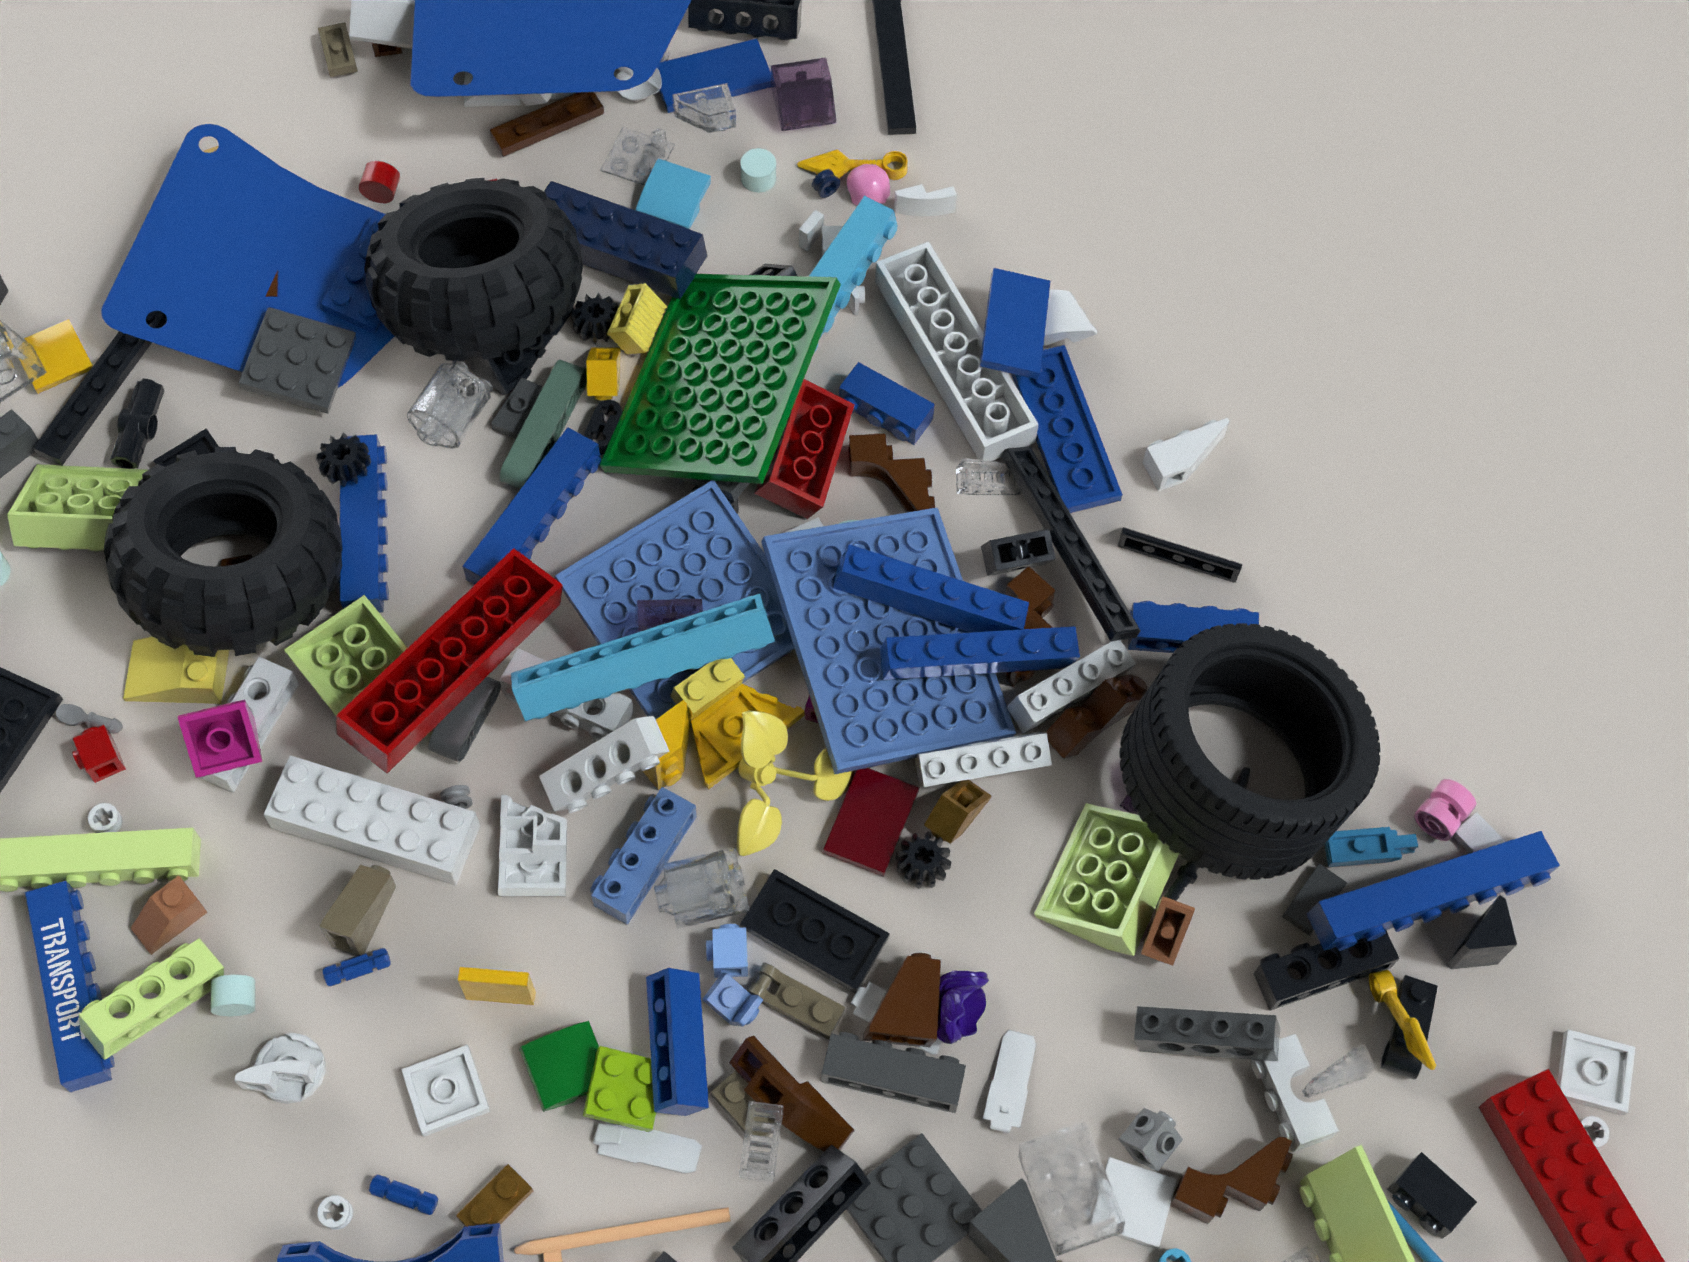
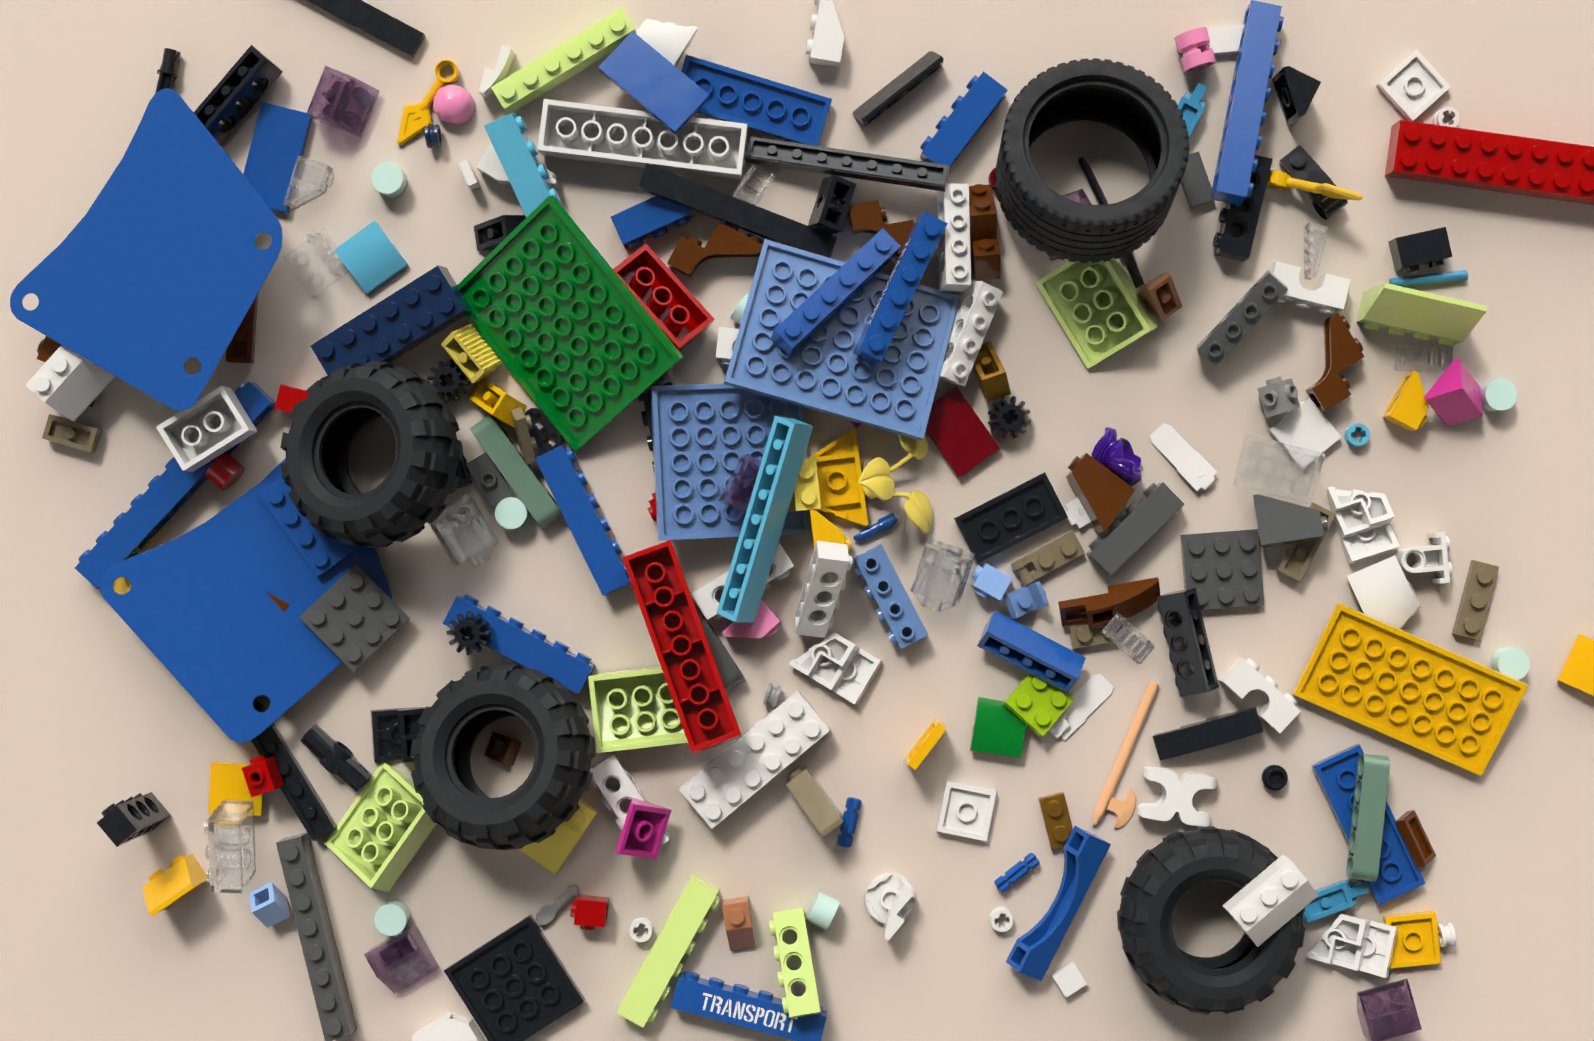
camera: 55 degrees left, 25 degrees up
none -> blue brick [75,381,276,589]
none -> white brick [156,386,258,472]
none -> red brick [242,755,284,797]
none -> yellowish green brick [491,7,636,114]
none -> light aqua piece [495,497,530,529]
none -> dark tan plate [511,407,538,465]
none -> black tile [637,163,837,258]
none -> bright pink slope [722,599,781,638]
none -> blue piece [853,513,898,541]

